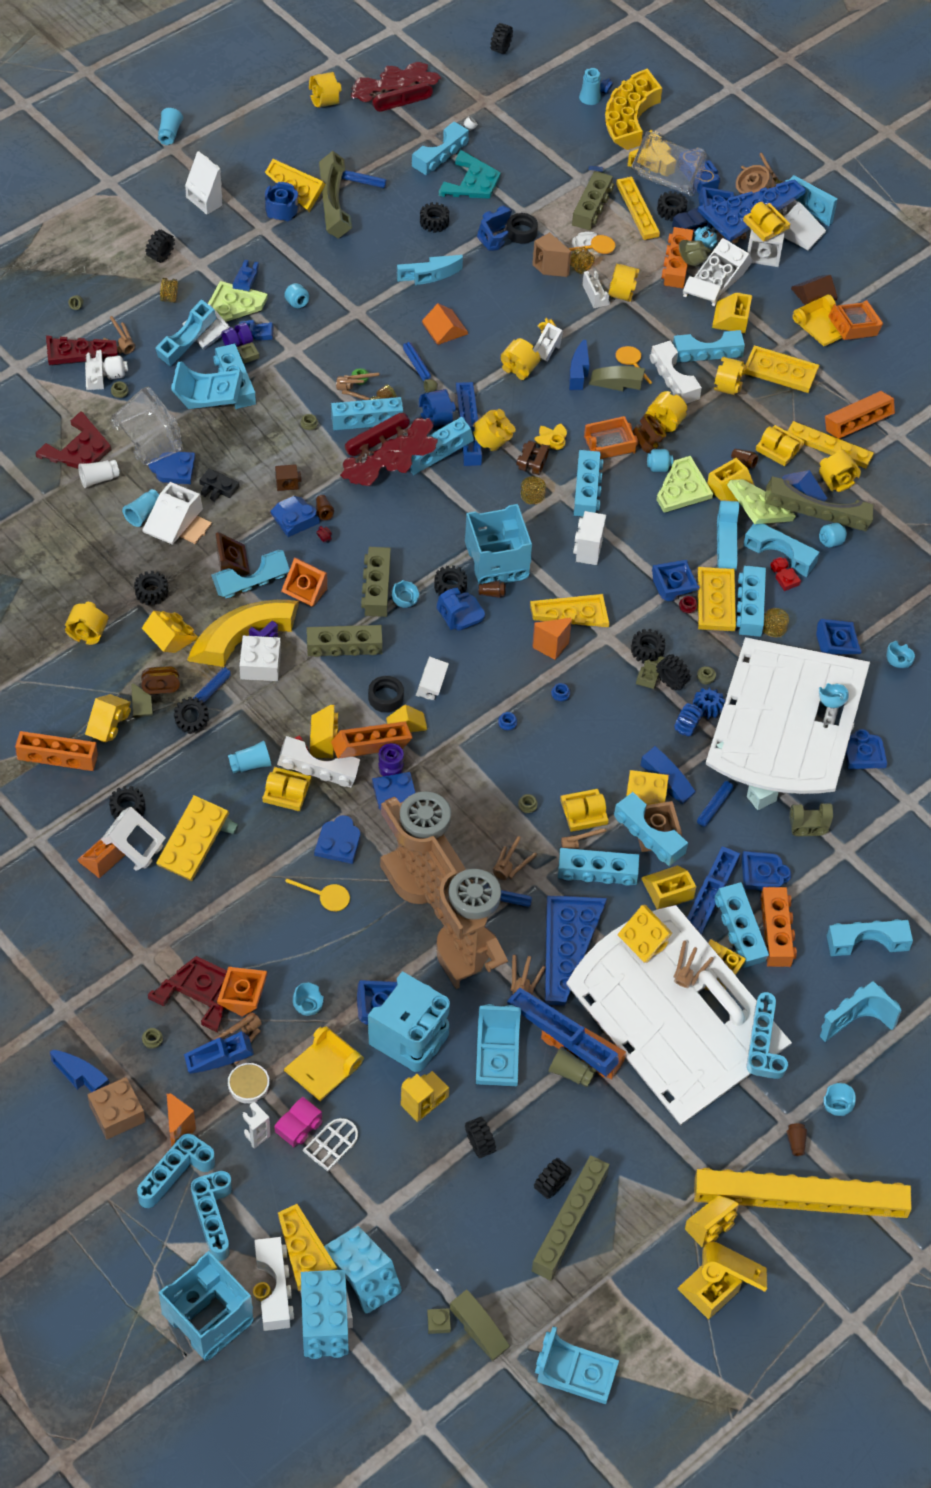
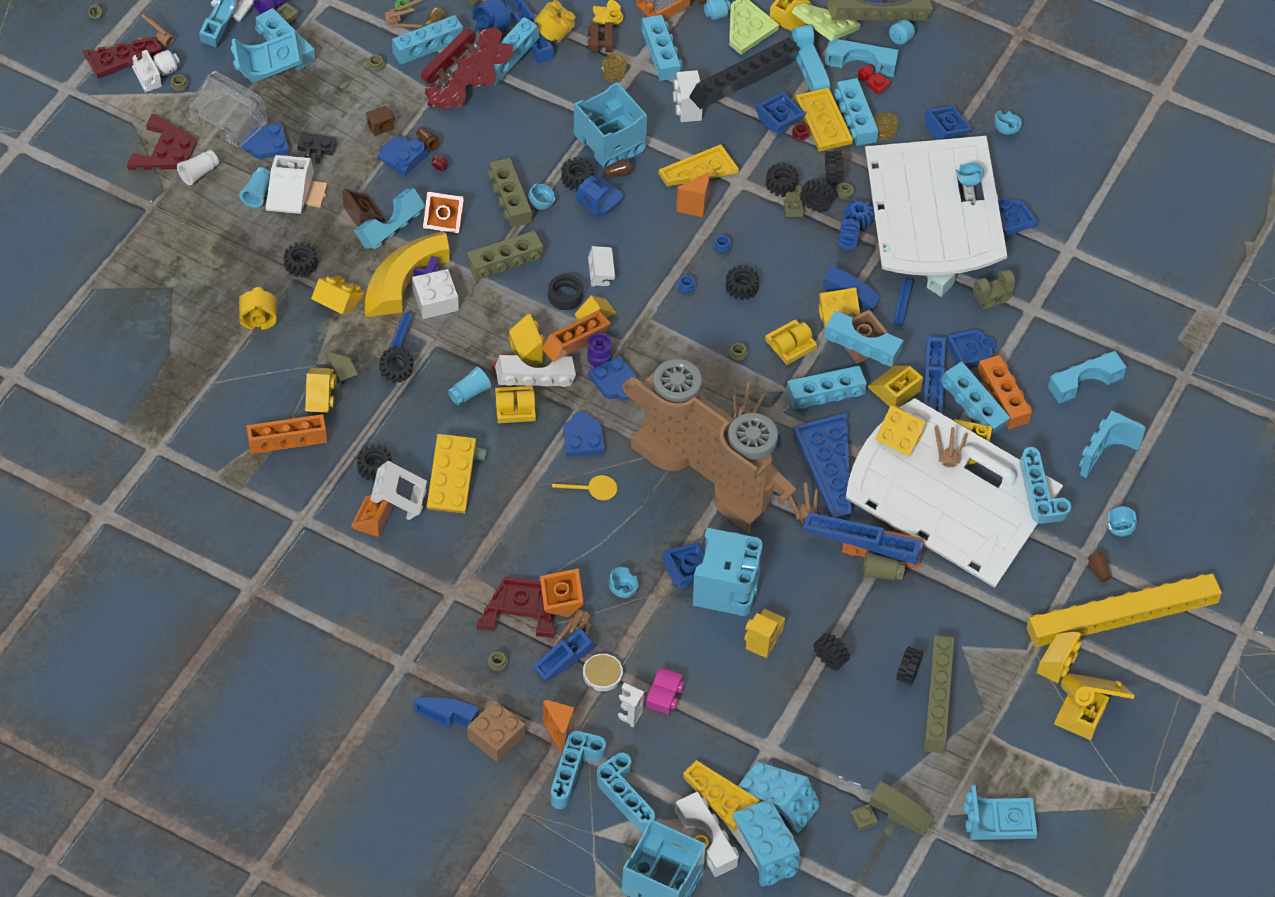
camera: 20 degrees left, 0 degrees up
reddish brown brick [141,666,180,694] -> none
yellow door [284,1026,364,1101] -> none
white window [303,1118,358,1172] -> none
medium azure bracket [476,1004,521,1086] -> none
medium nougat plant [561,828,606,849] -> none
none -> black brick [689,37,800,110]
none -> black tyre [726,265,759,300]
none -> black tyre [825,150,844,184]

